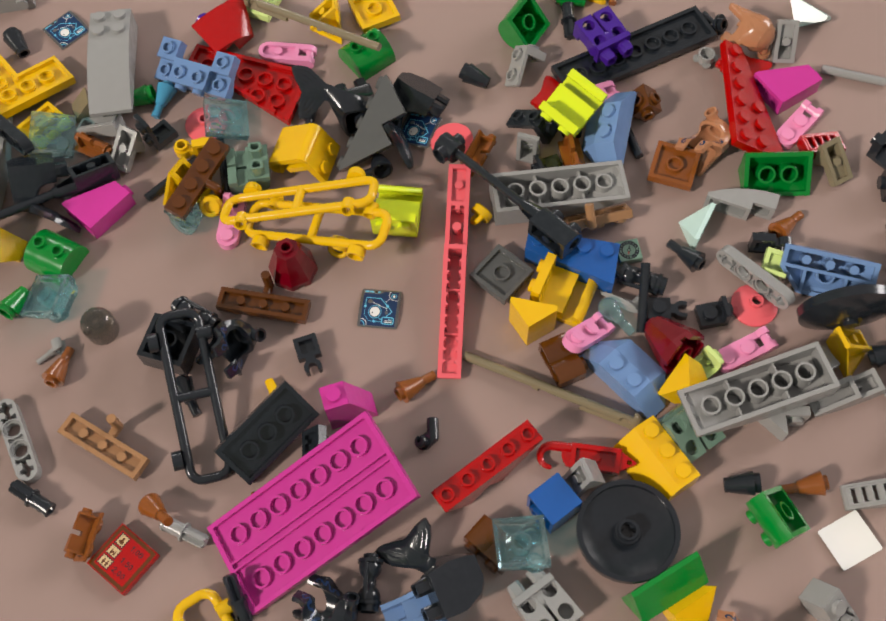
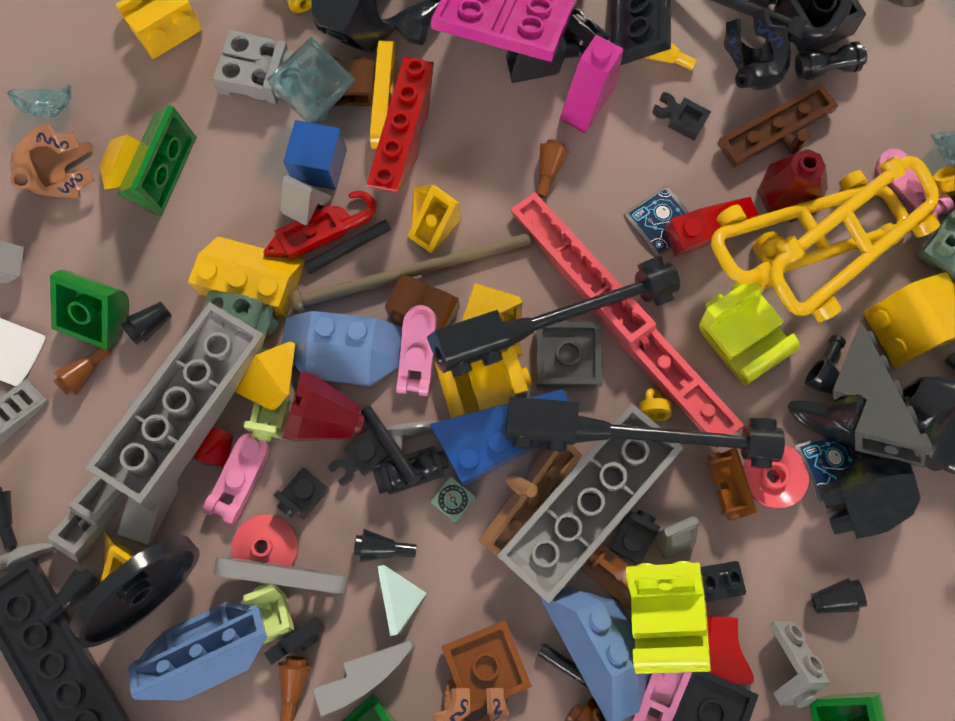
camera: 140 degrees right, 10 degrees up
black arm [414,417,439,450] -> none
black dish [576,479,681,584] -> none
clear light blue piece [598,297,635,336] -> none
none -> black bar [304,219,391,274]
none -> yellow beam [370,41,395,149]
none -> yellow slope [407,185,461,254]
none -> black bar [427,256,680,377]
none -> red slope [664,196,758,257]

